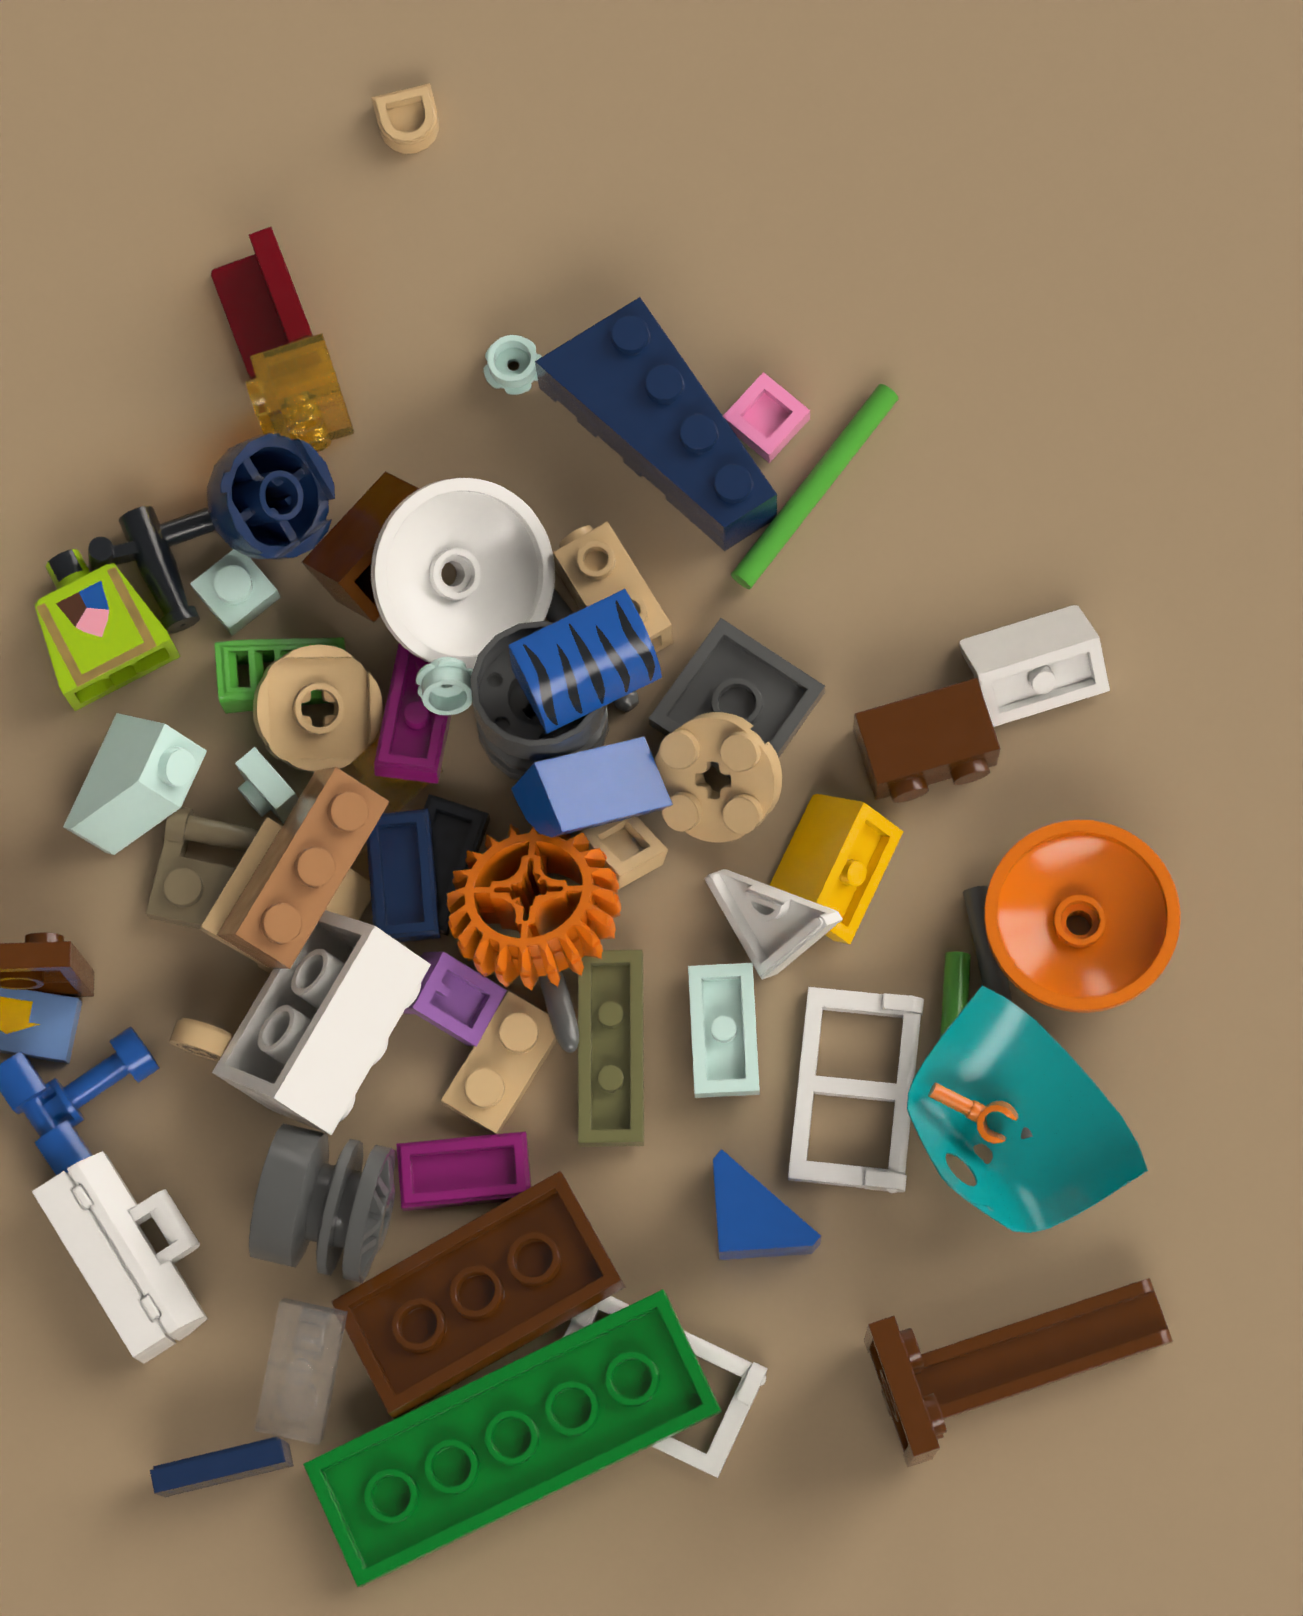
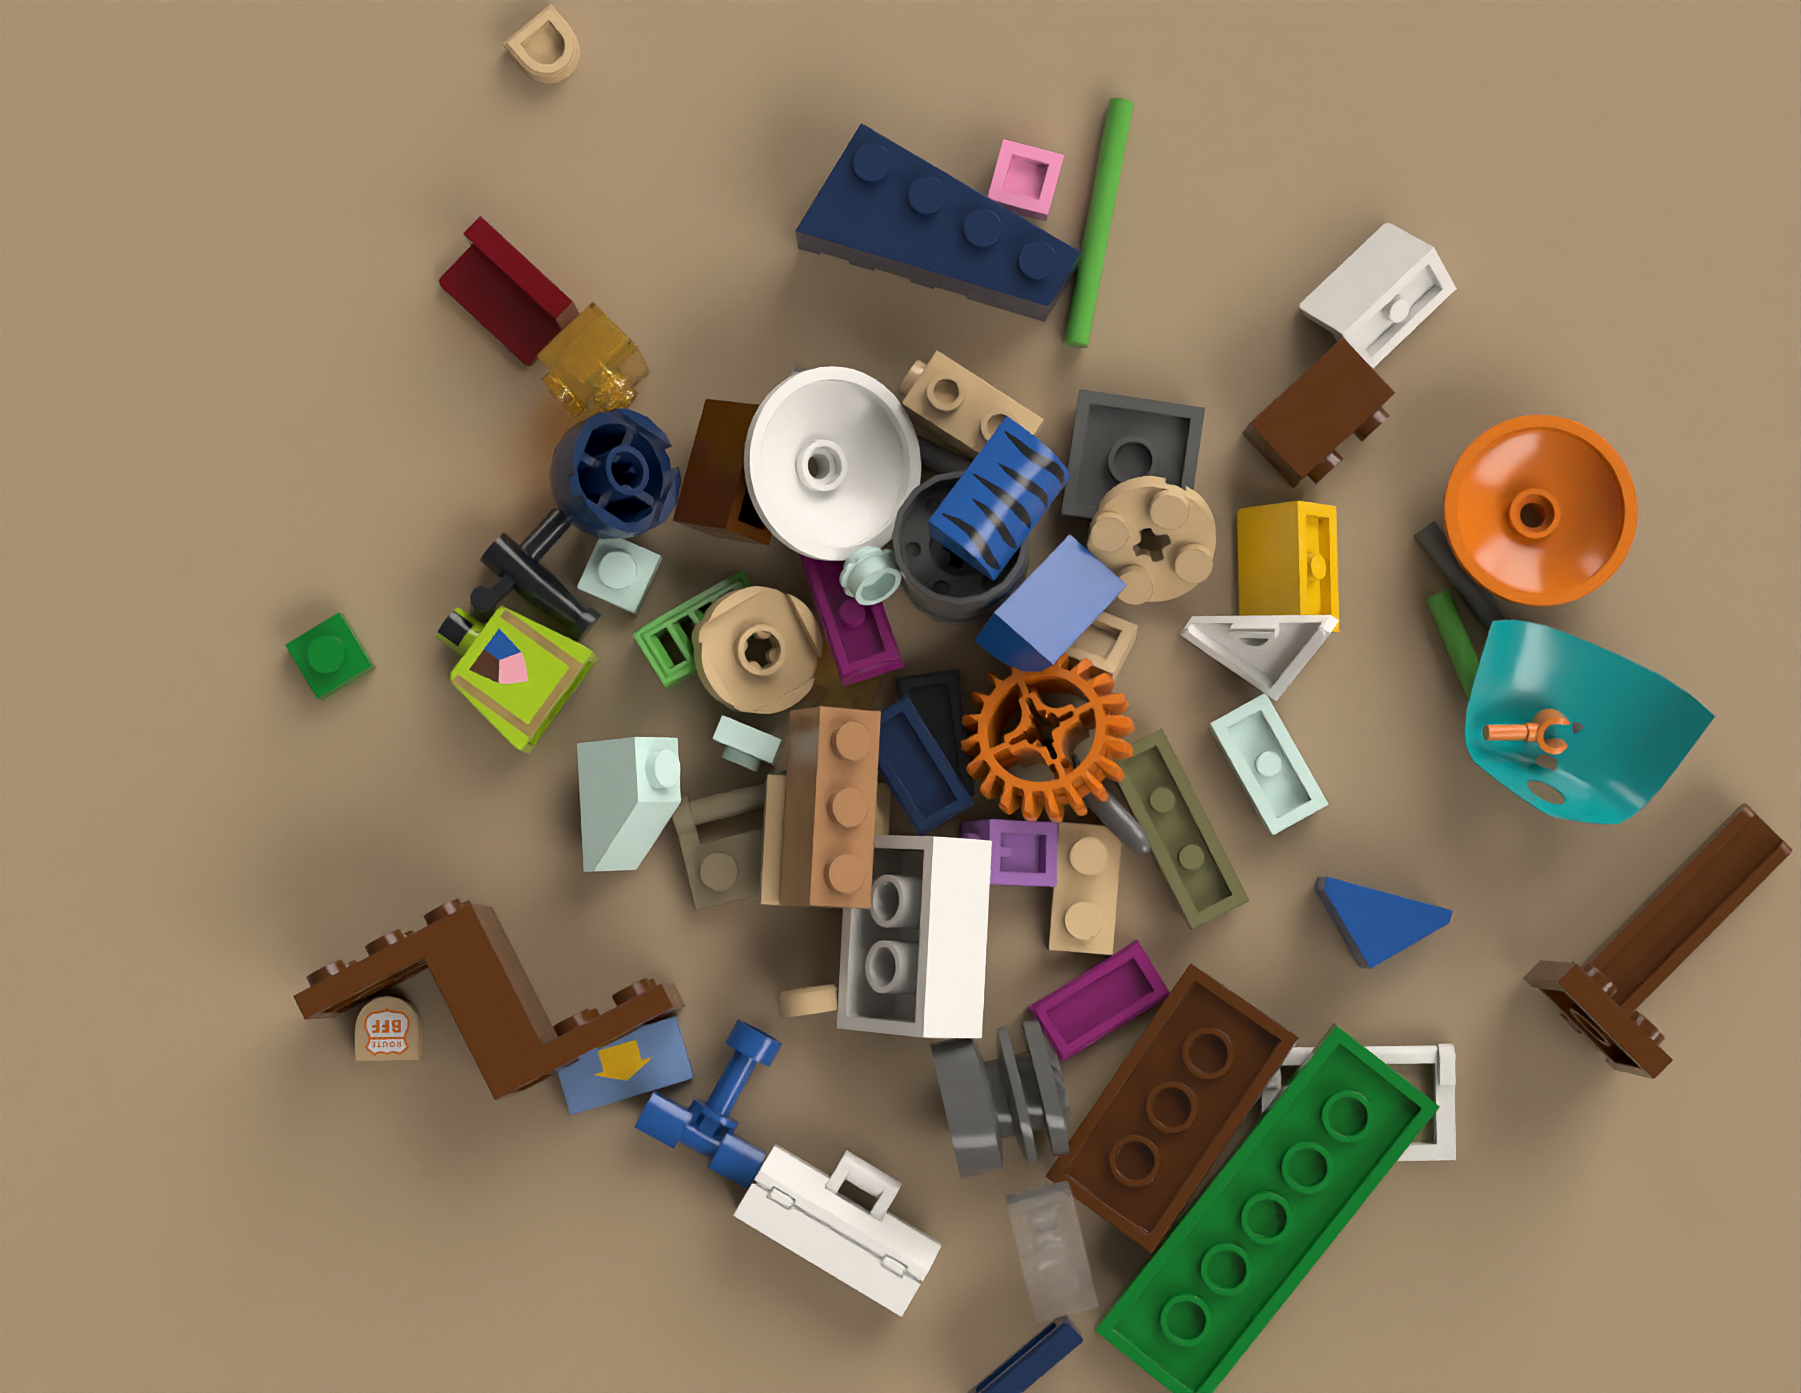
camera: 30 degrees left, 10 degrees up
light aqua plate [483,335,542,395] -> none
white window [788,987,924,1193] -> none

